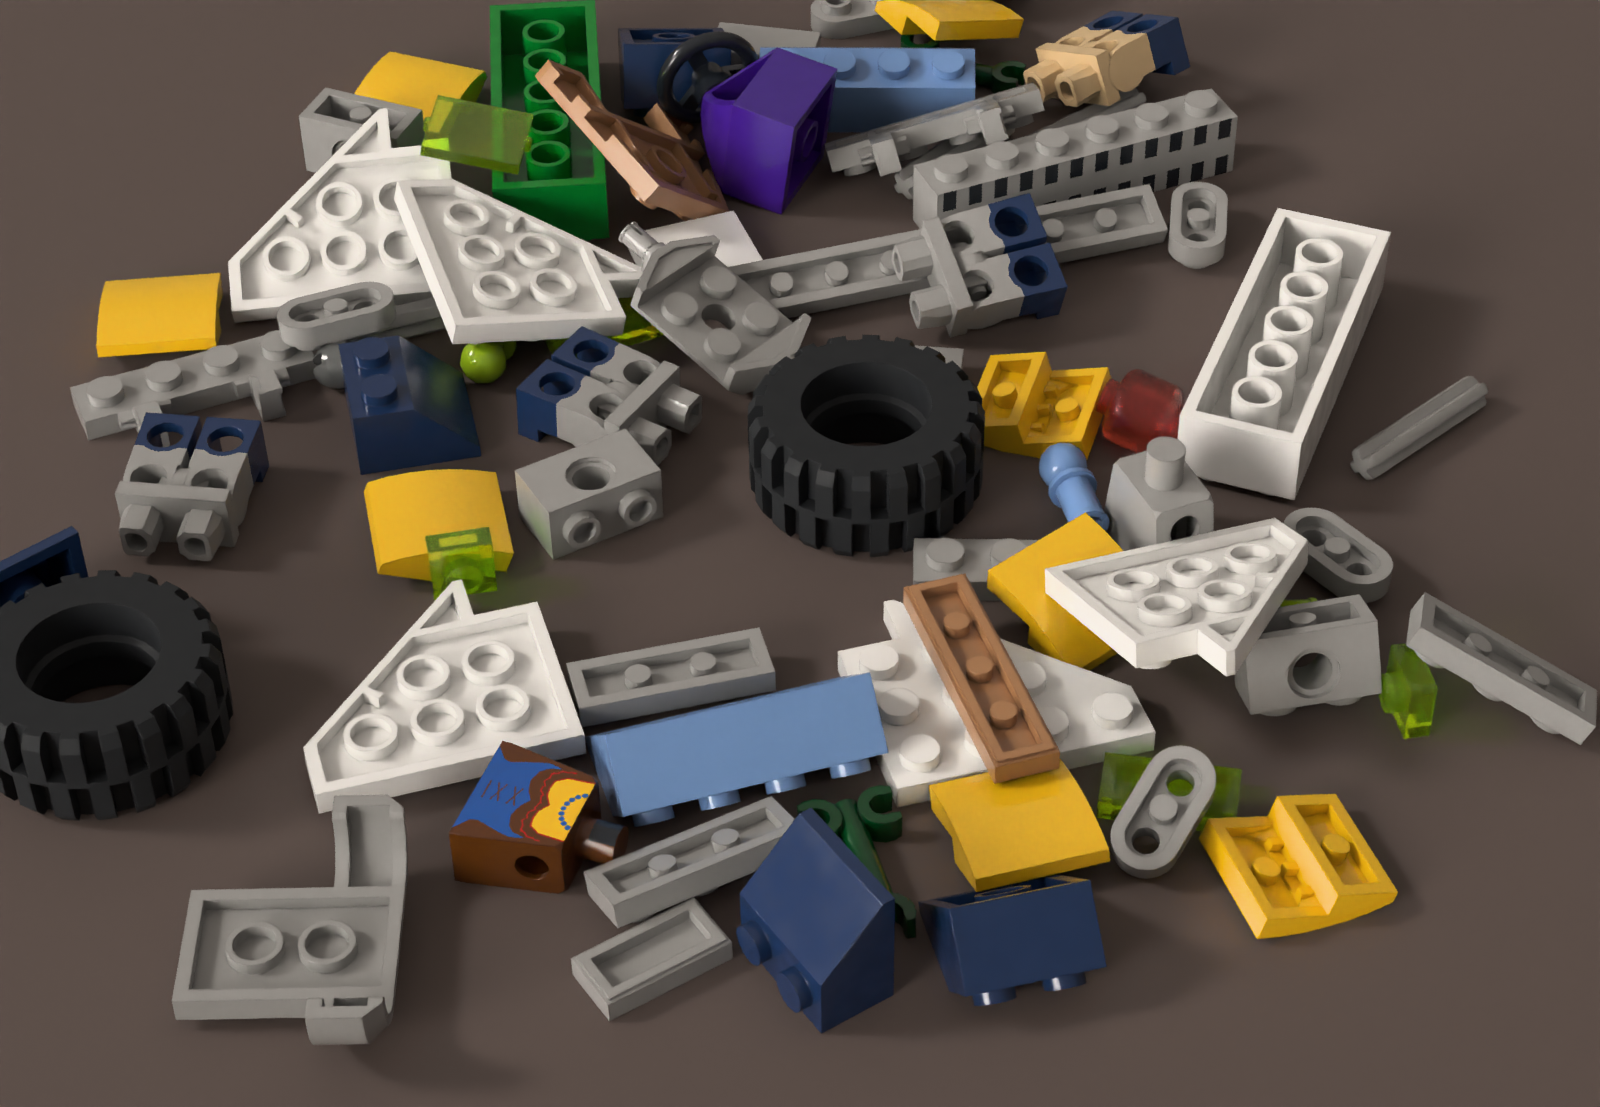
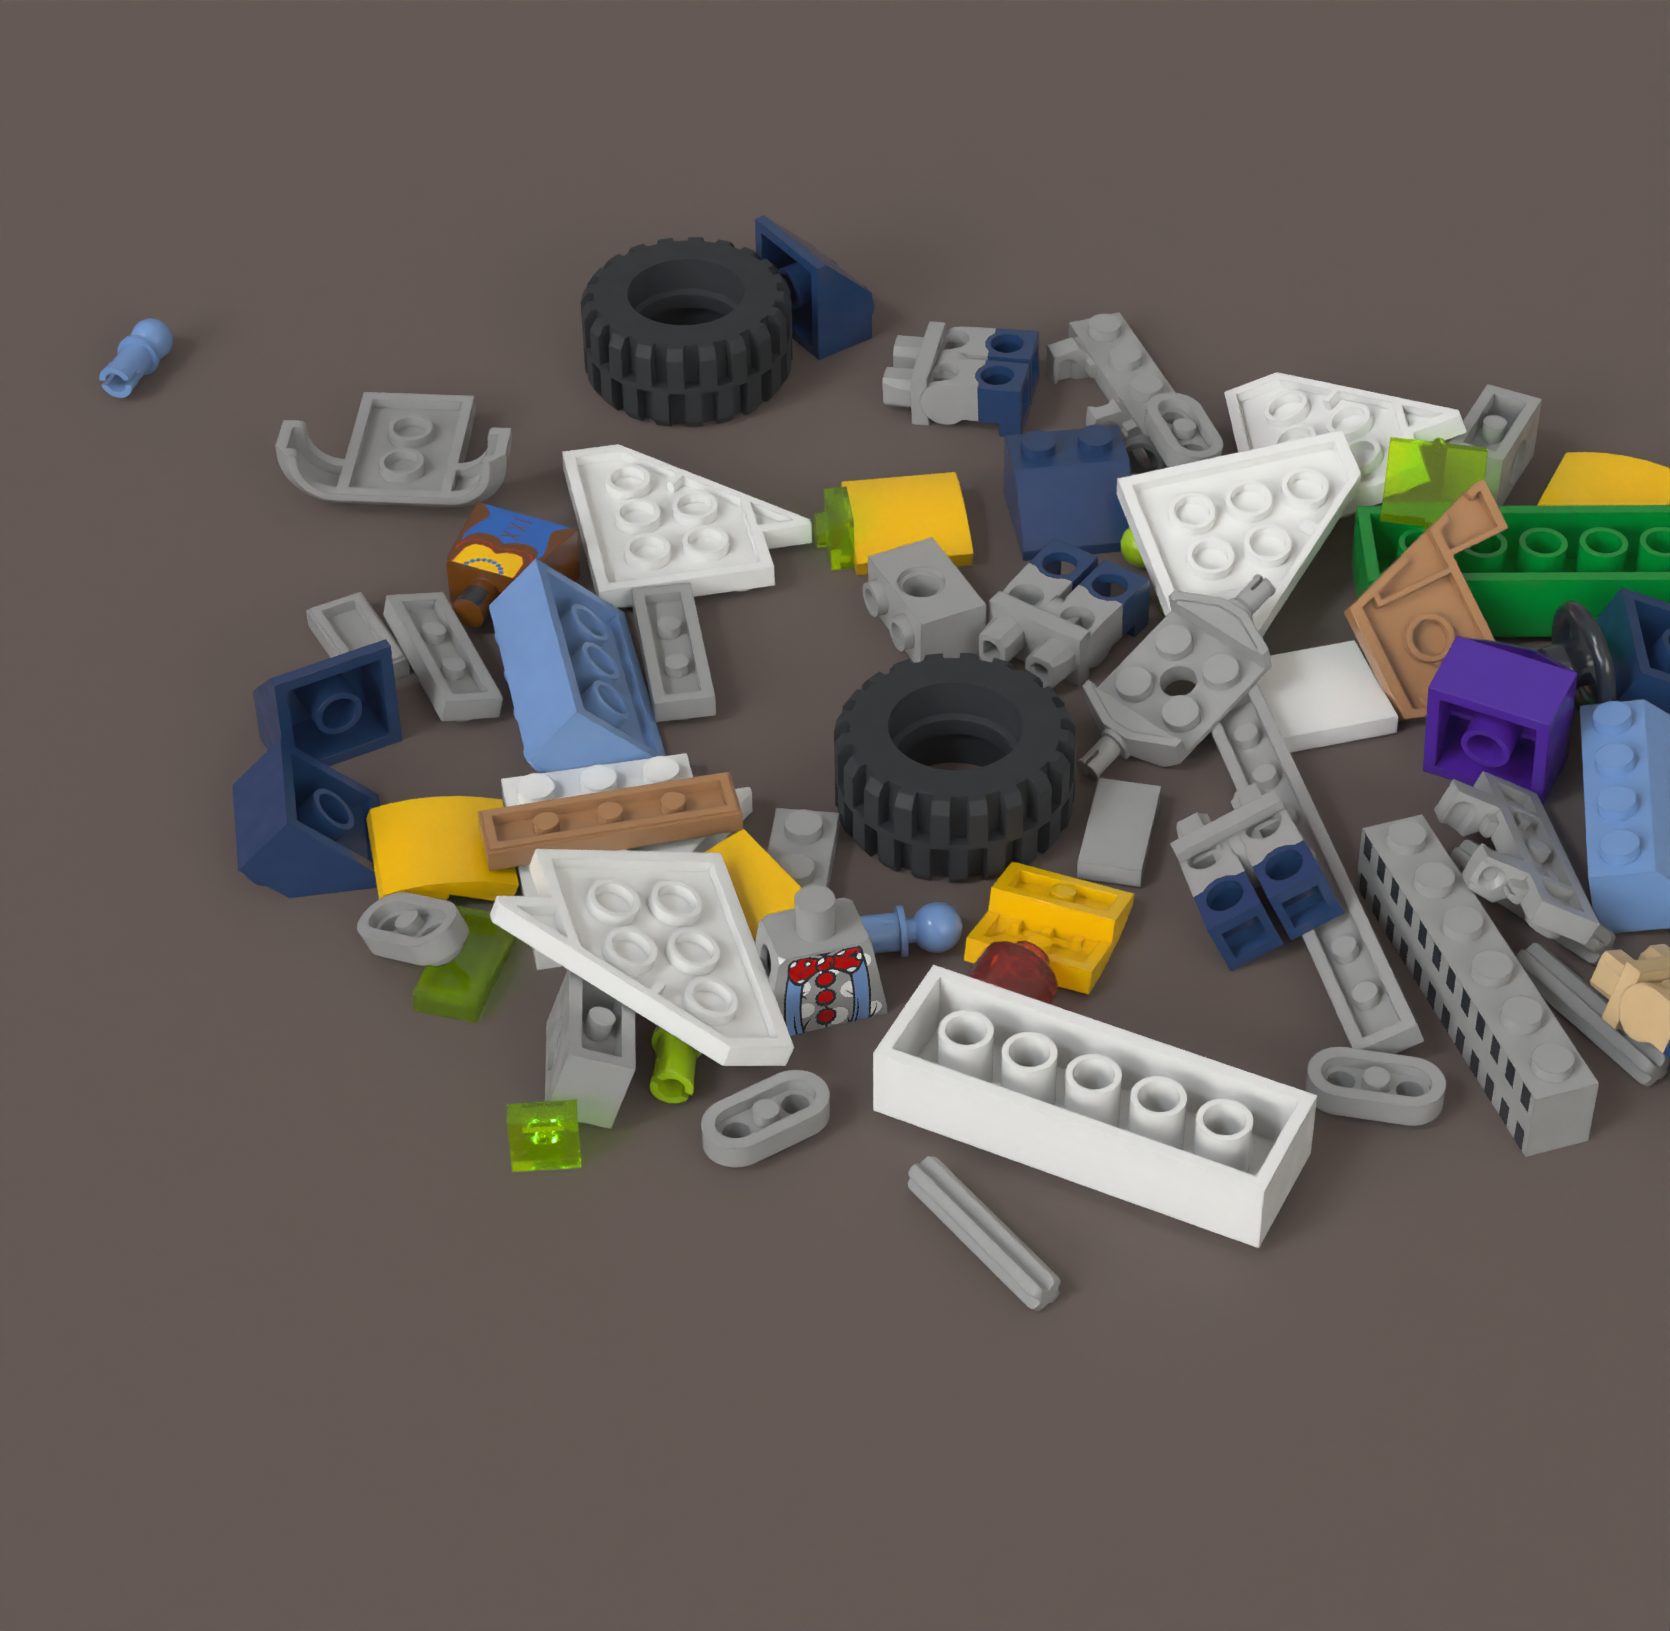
camera: 95 degrees right, 0 degrees up
yellow slope [96,273,223,358] -> none
dark green bar [797,785,917,939] -> none
yellow slope [1199,794,1398,939] -> none
light grey plate [1406,592,1597,745] -> none

